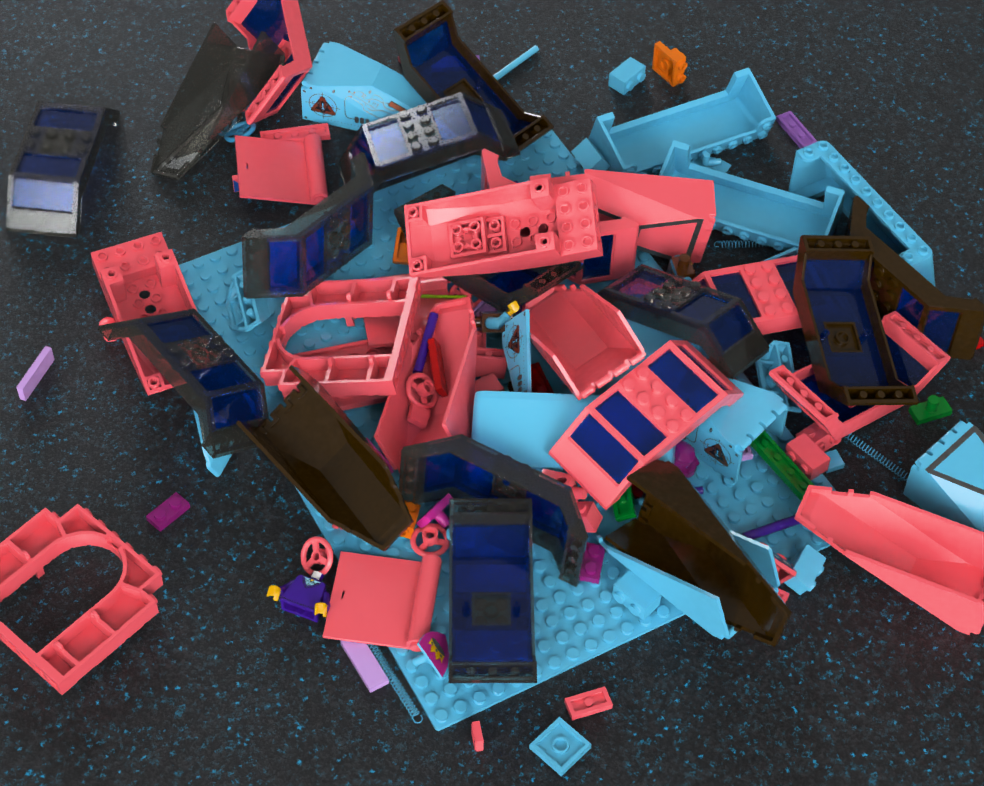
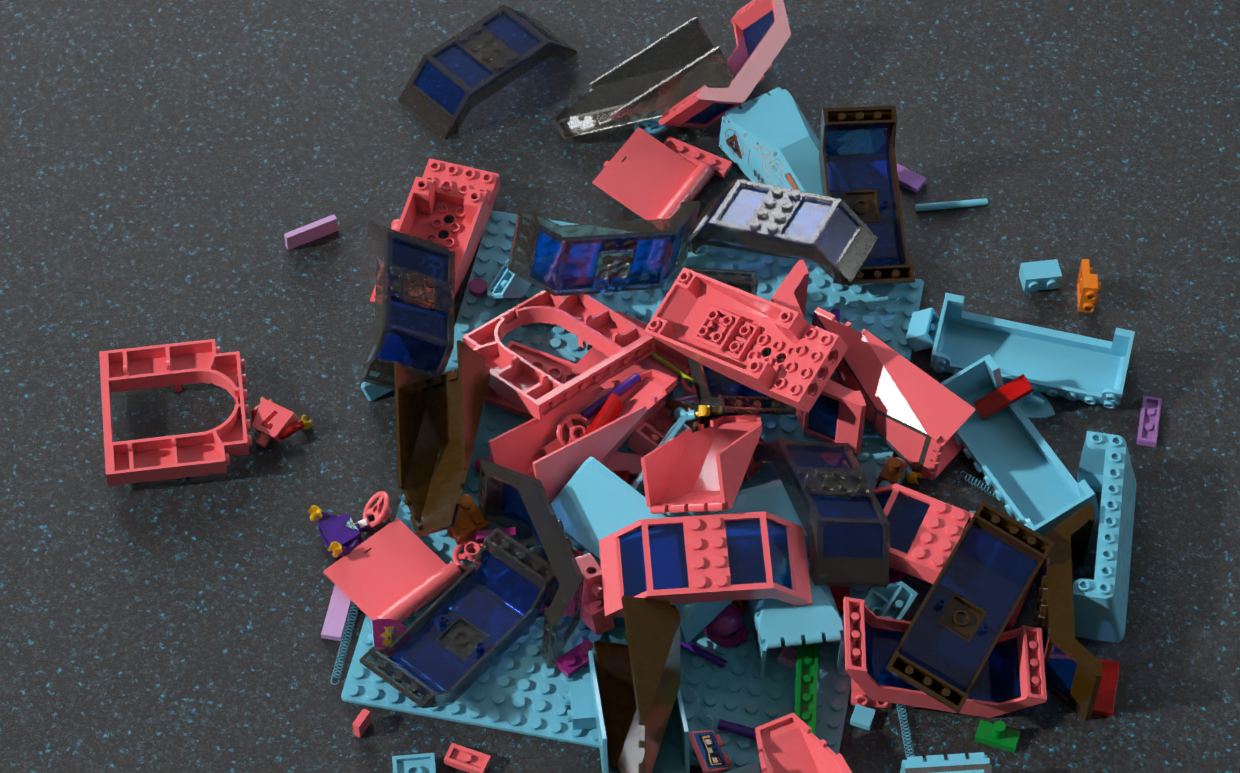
camera: 40 degrees right, 0 degrees up
magenta plate [146,492,190,532] -> none
coral brick [785,433,831,481] -> none
none -> coral torso [251,397,312,448]
none -> magenta tile [469,278,487,297]
none -> red tile [974,374,1034,420]

